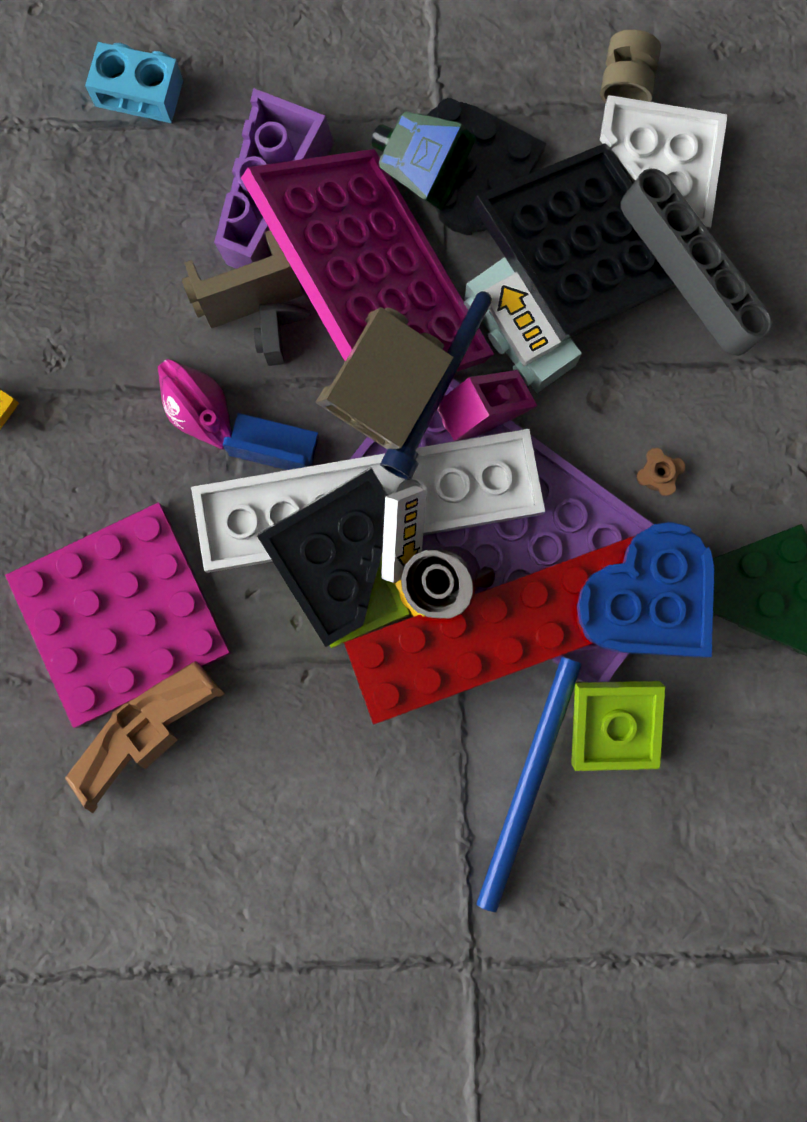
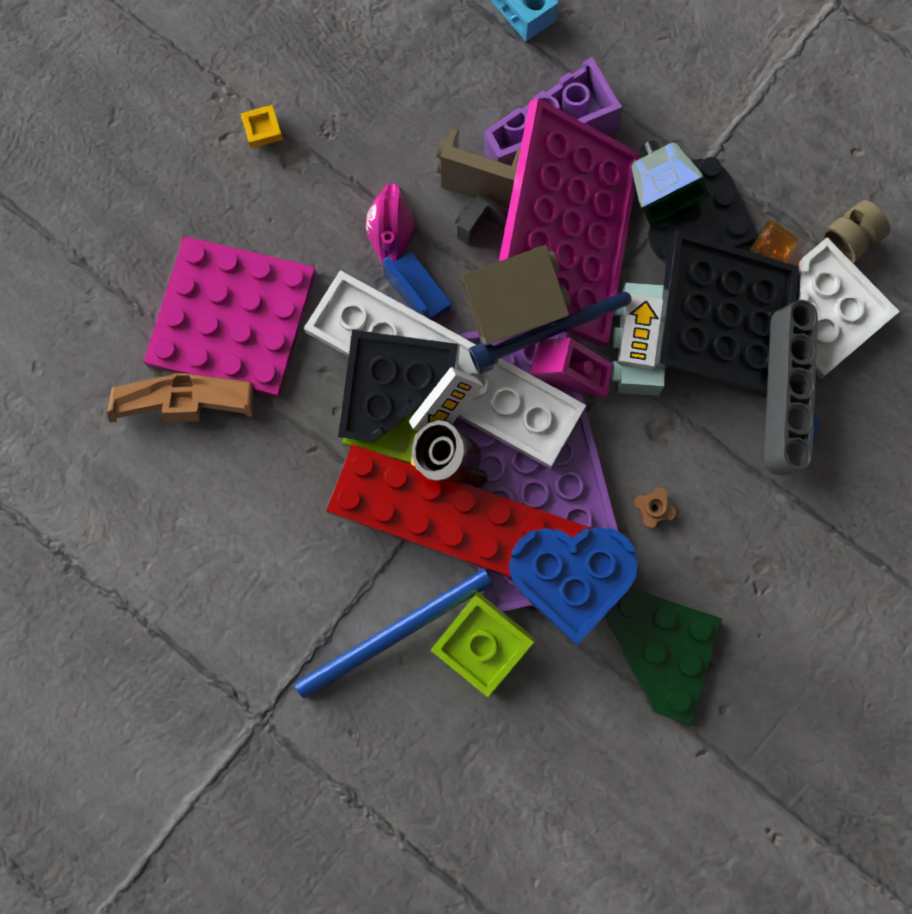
camera: 40 degrees right, 5 degrees down
none -> clear orange plate [750,221,799,262]

